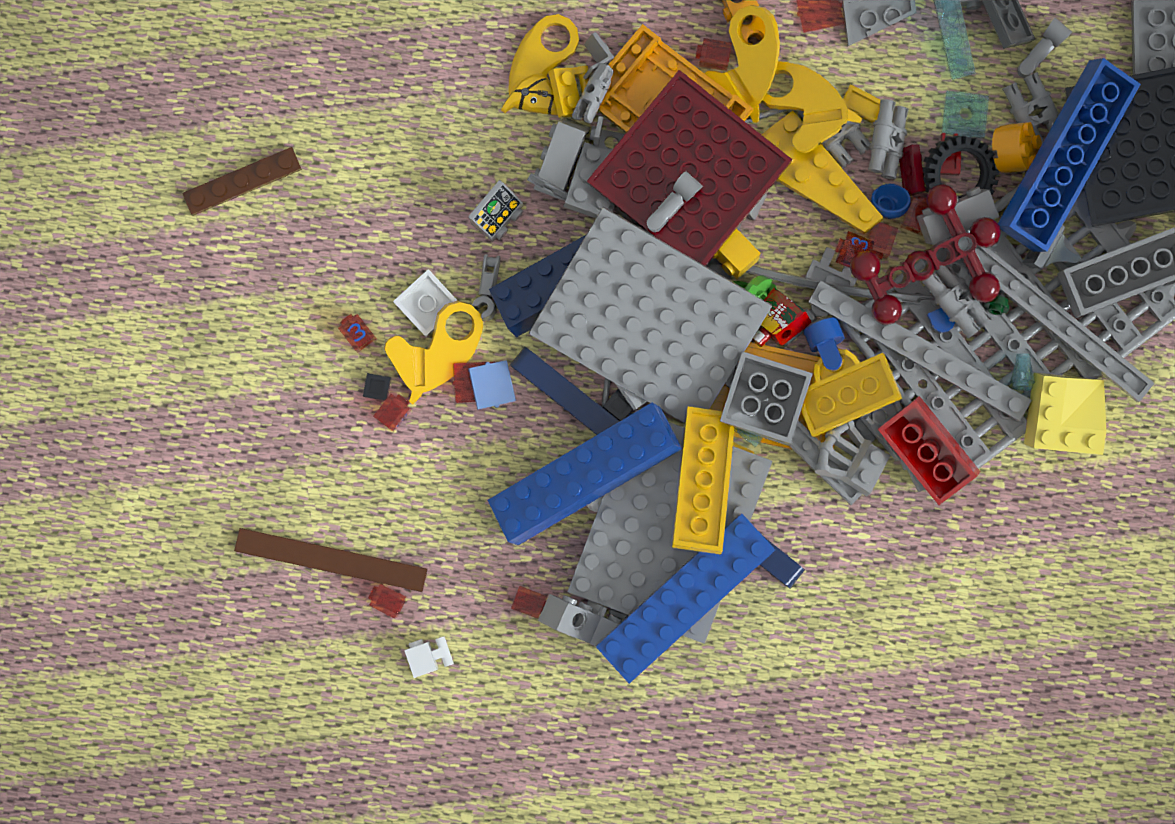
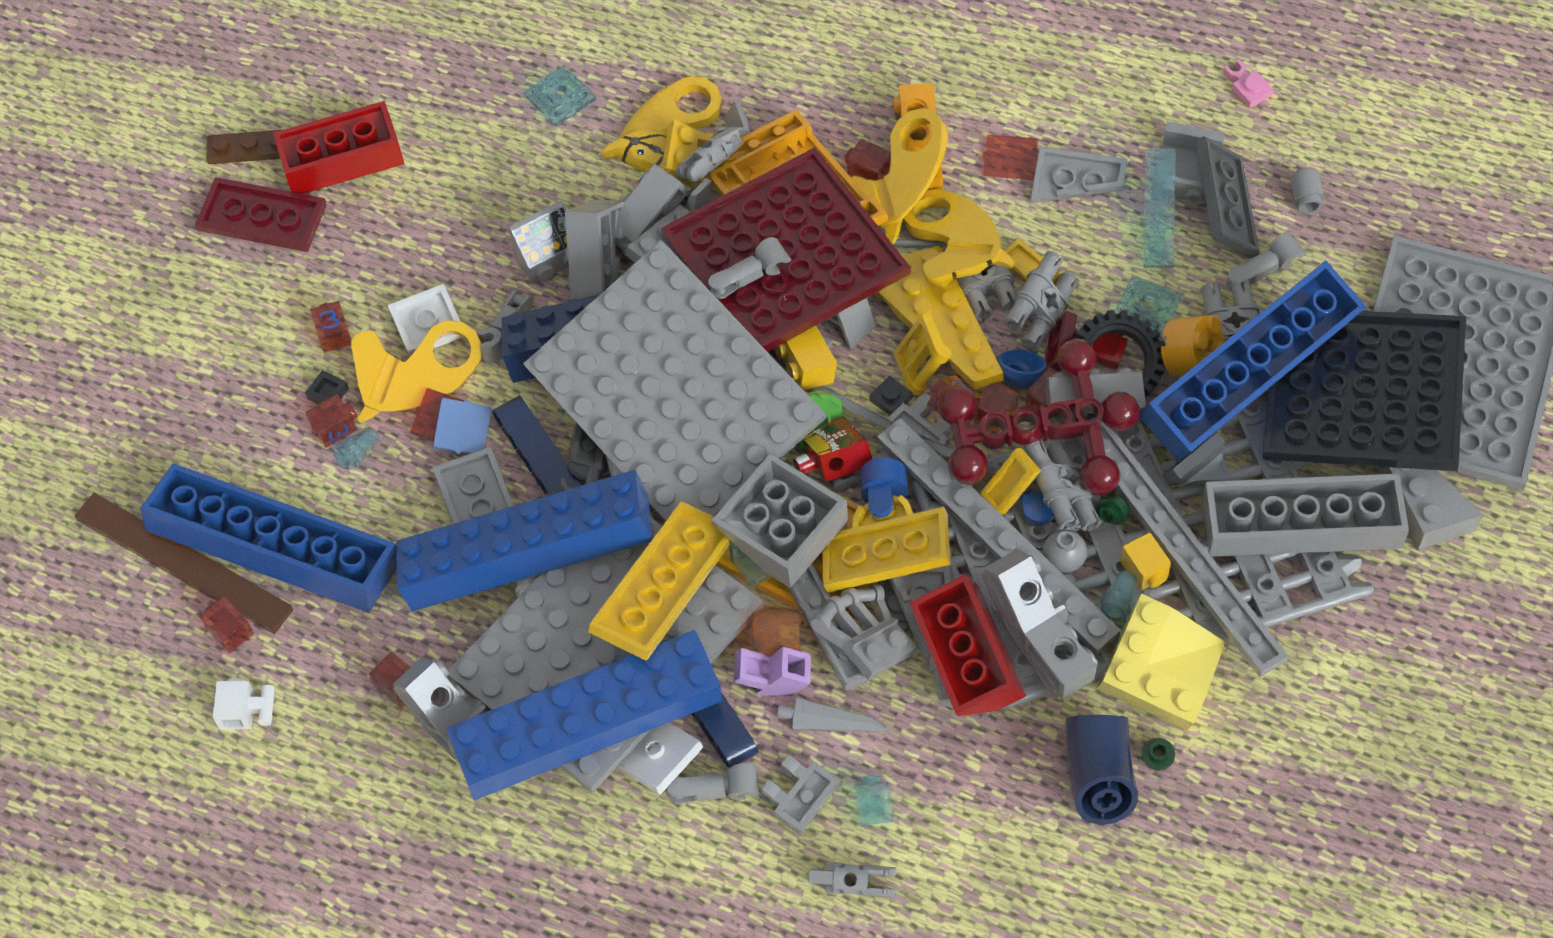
camera: 20 degrees right, 25 degrees down
none -> blue brick [140,463,397,613]
none -> dark red plate [195,177,327,252]
none -> red slope [273,101,405,194]
none -> clear light blue cone [333,427,380,470]
none -> light grey plate [432,447,514,524]
none -> clear light blue piece [524,65,596,127]
none -> dark grey plate [560,423,603,491]
none -> light grey wedge [563,200,624,300]
none -> white plate [616,723,703,795]
none -> light grey piece [666,763,759,803]
none -> lavender brick [734,647,811,696]
none -> clear orange piece [743,606,804,657]
none -> light grey plate [760,754,840,835]
none -> light grey bar [777,697,890,732]
none -> light grey hinge [808,862,896,898]
none -> clear light blue bracket [854,775,894,826]
none -> black plate [869,375,913,416]
none -> yellow plate [893,314,952,396]
none -> yellow tile [979,448,1041,516]
none -> light grey brick [981,549,1097,699]
none -> light grey brick [1042,529,1087,572]
none -> dark blue brick [1066,715,1138,825]
none -> yellow brick [1120,533,1171,591]
none -> dark green plate [1142,738,1175,770]

